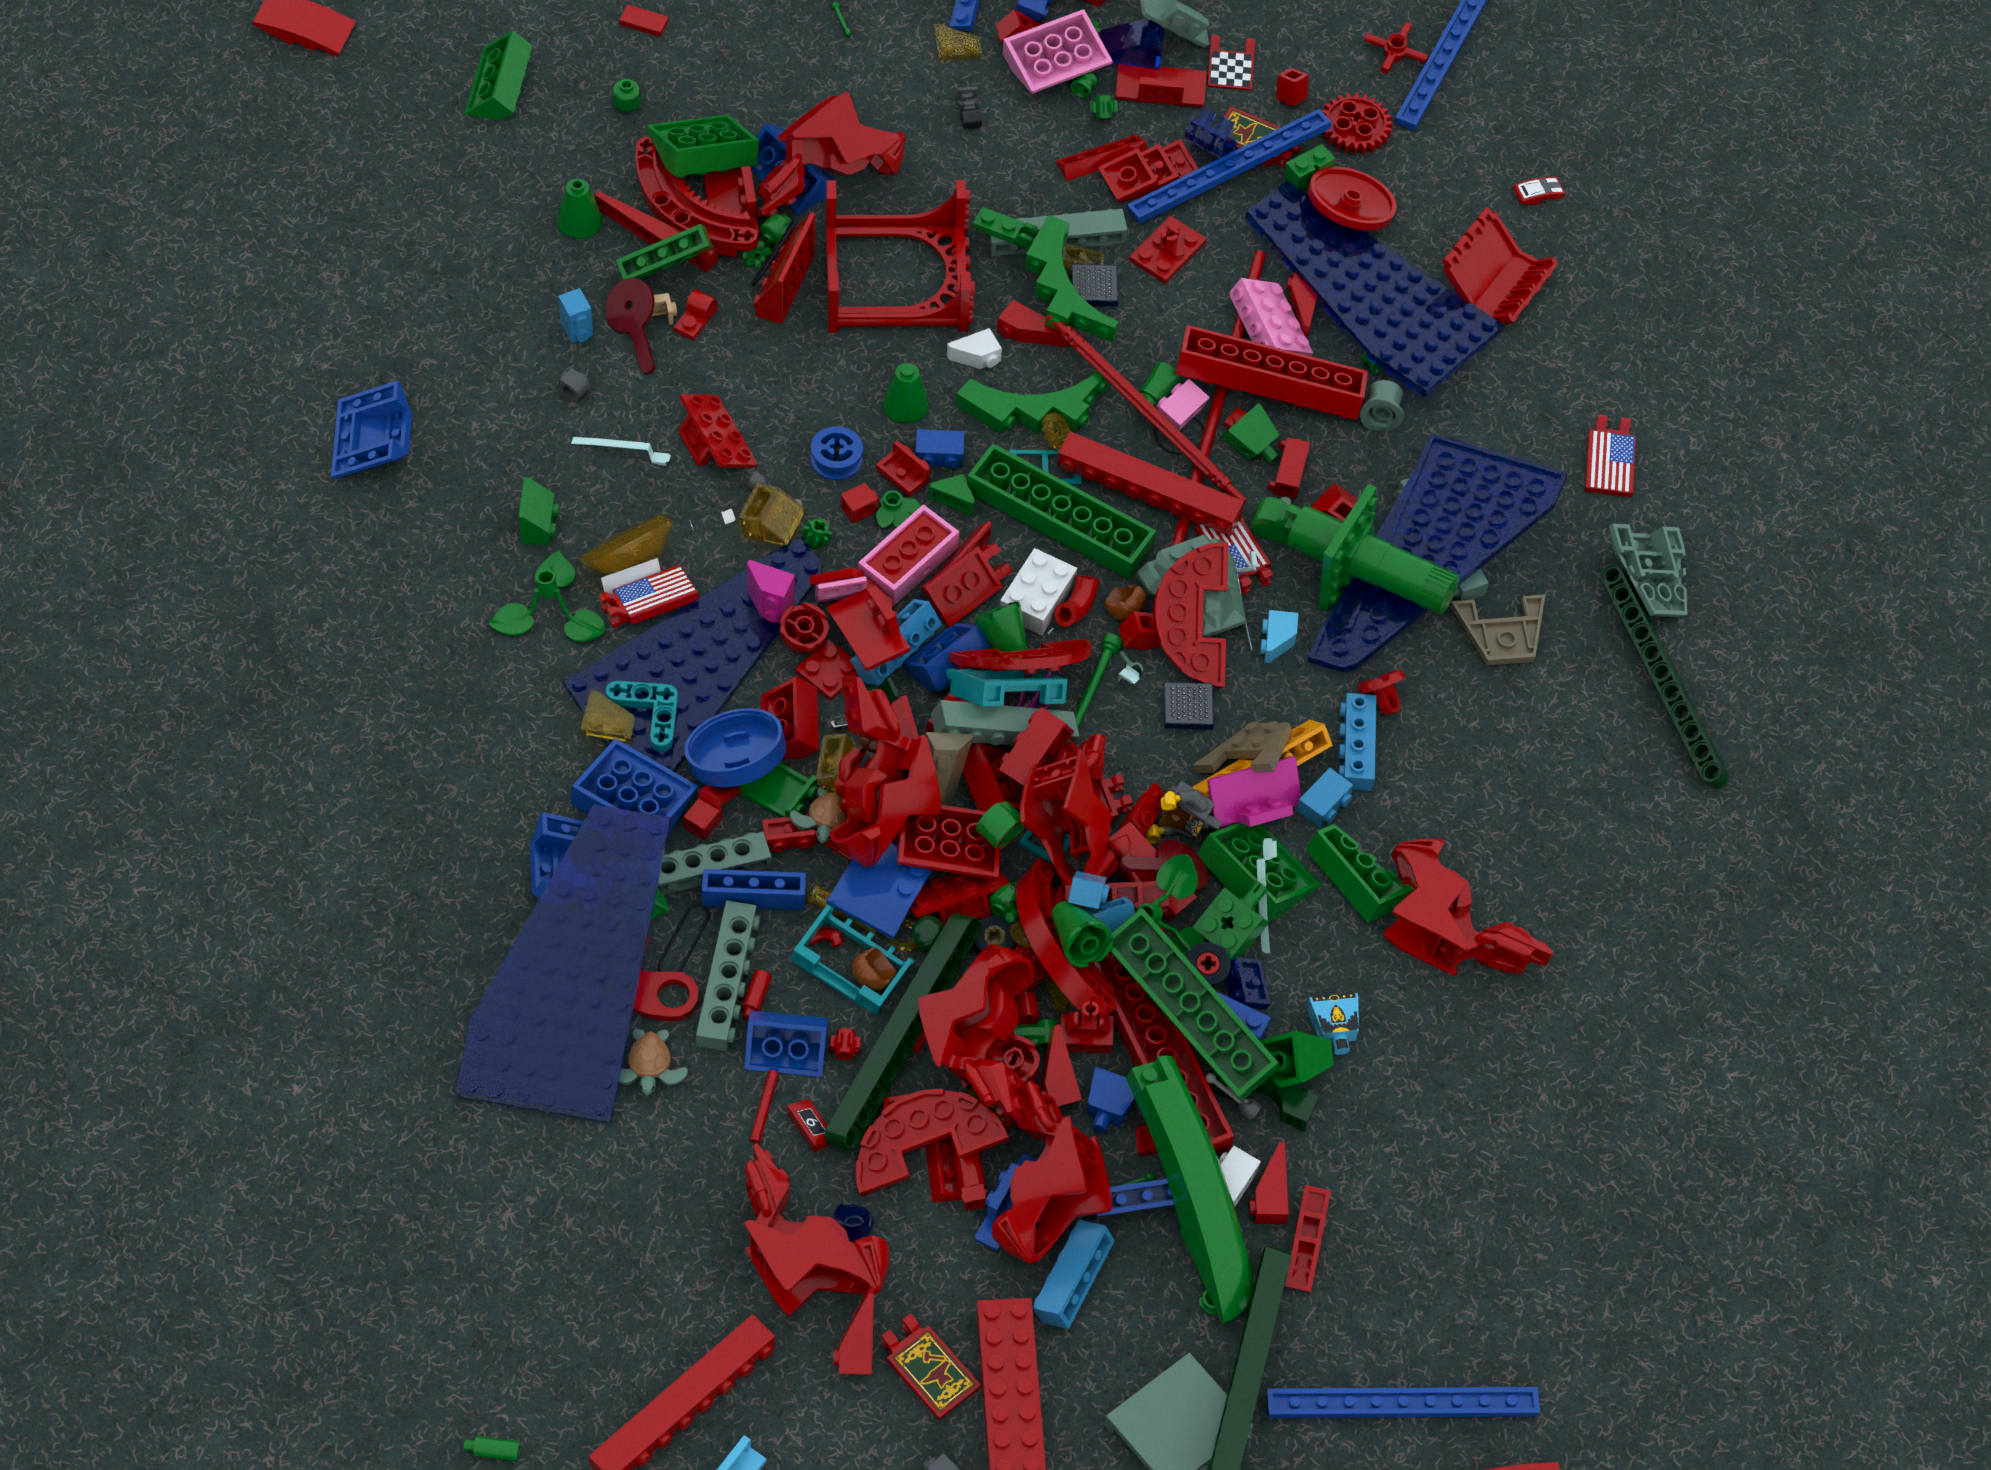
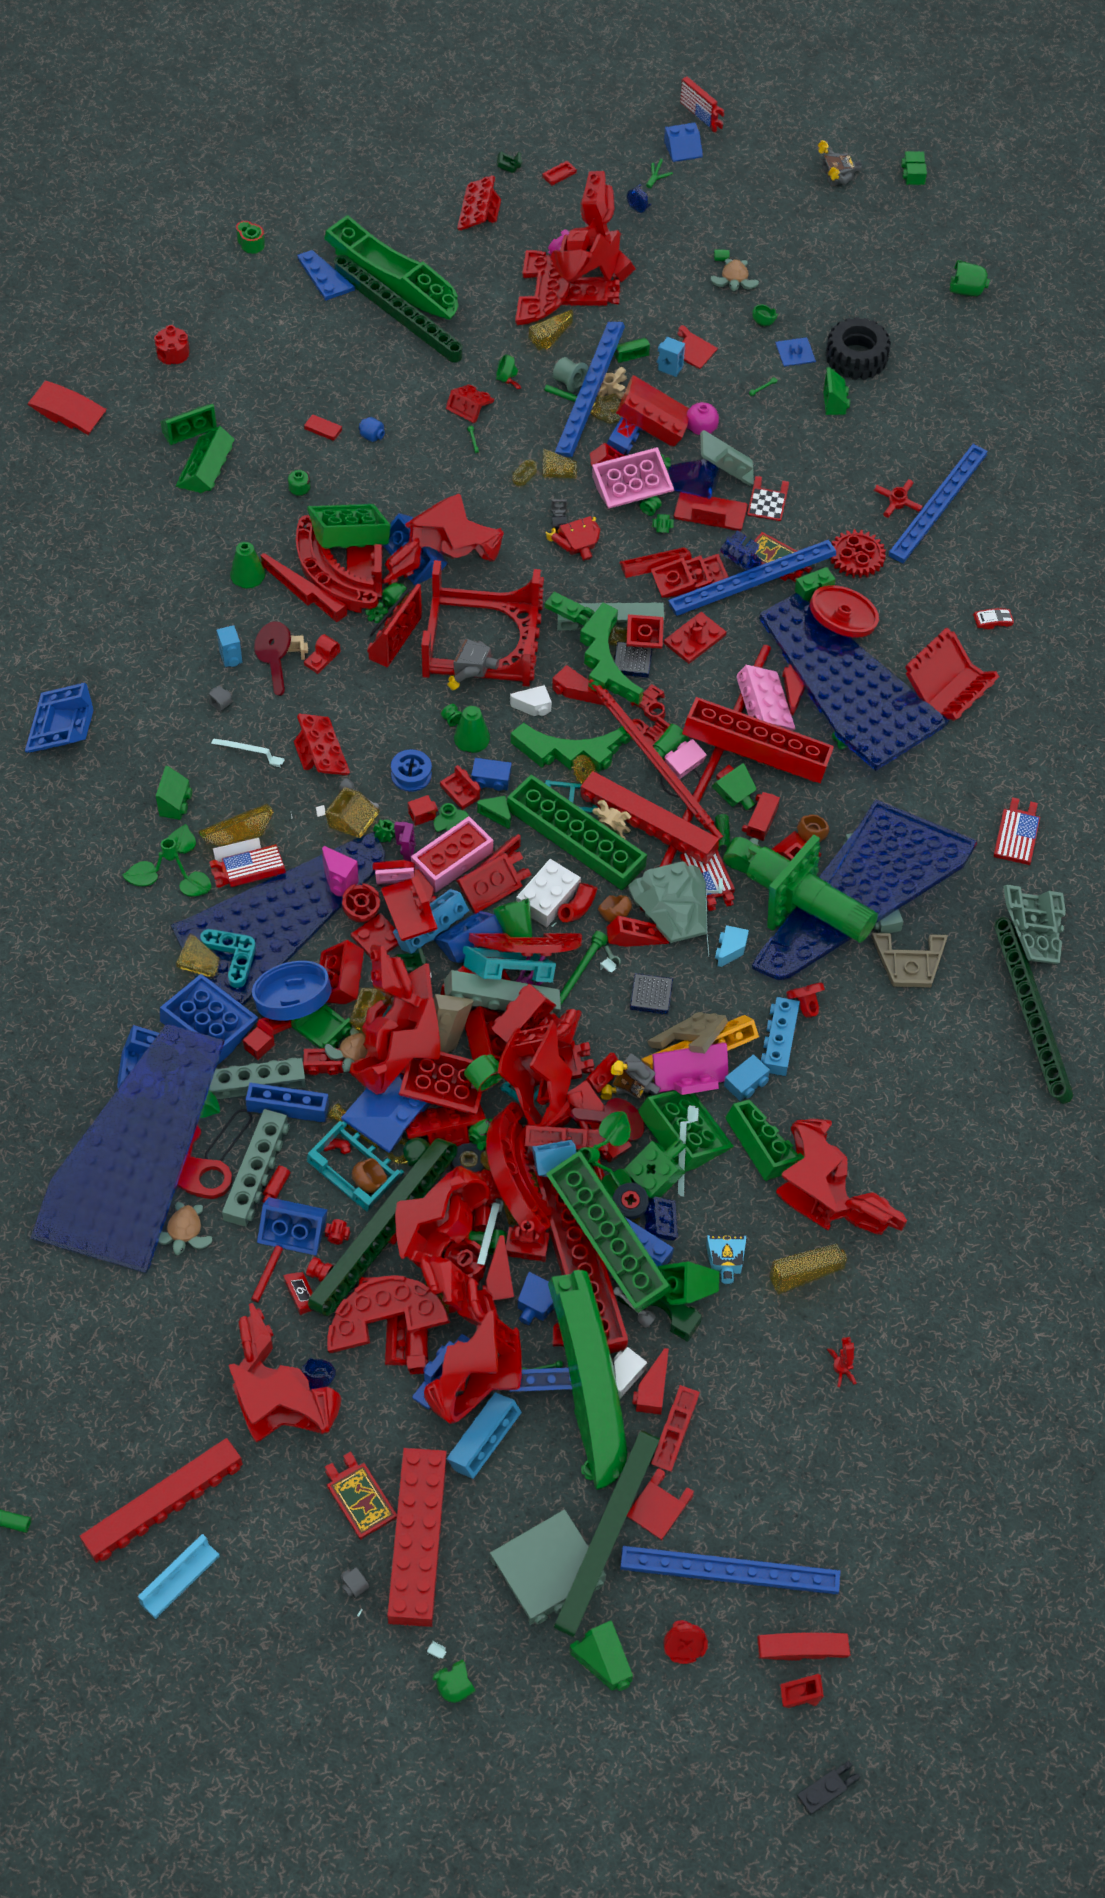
camera: 10 degrees right, 0 degrees up
green brick [616,224,714,280] -> none
red slope [834,1287,874,1374] -> none
green cone [1051,900,1113,968] -> none
dark azure brick [1068,871,1110,909] -> none
red plate [1153,542,1228,688] -> none
red brick [1276,68,1309,106] -> none
sand green piece [1360,380,1404,431] -> none
none -> green slope [160,404,217,445]
none -> red wheel [306,1257,334,1282]
none -> blue head [359,417,385,442]
none -> magenta bracket [394,822,416,862]
none -> green wheel [441,704,462,727]
none -> dark grey torso [447,639,499,690]
none -> light aqua piece [477,1199,504,1265]
none -> clear yellow beam [512,459,537,486]
none -> red torso [546,516,600,561]
none -> tan pin [592,800,631,839]
none -> red slope [626,614,664,649]
none -> red flag [627,1469,694,1540]
none -> red piece [631,684,666,722]
none -> red piece [632,716,670,745]
none -> green piece [715,814,730,851]
none -> clear yellow slope [769,1243,847,1295]
none -> dark orange hair [797,814,829,842]
none -> red piece [827,1337,857,1387]

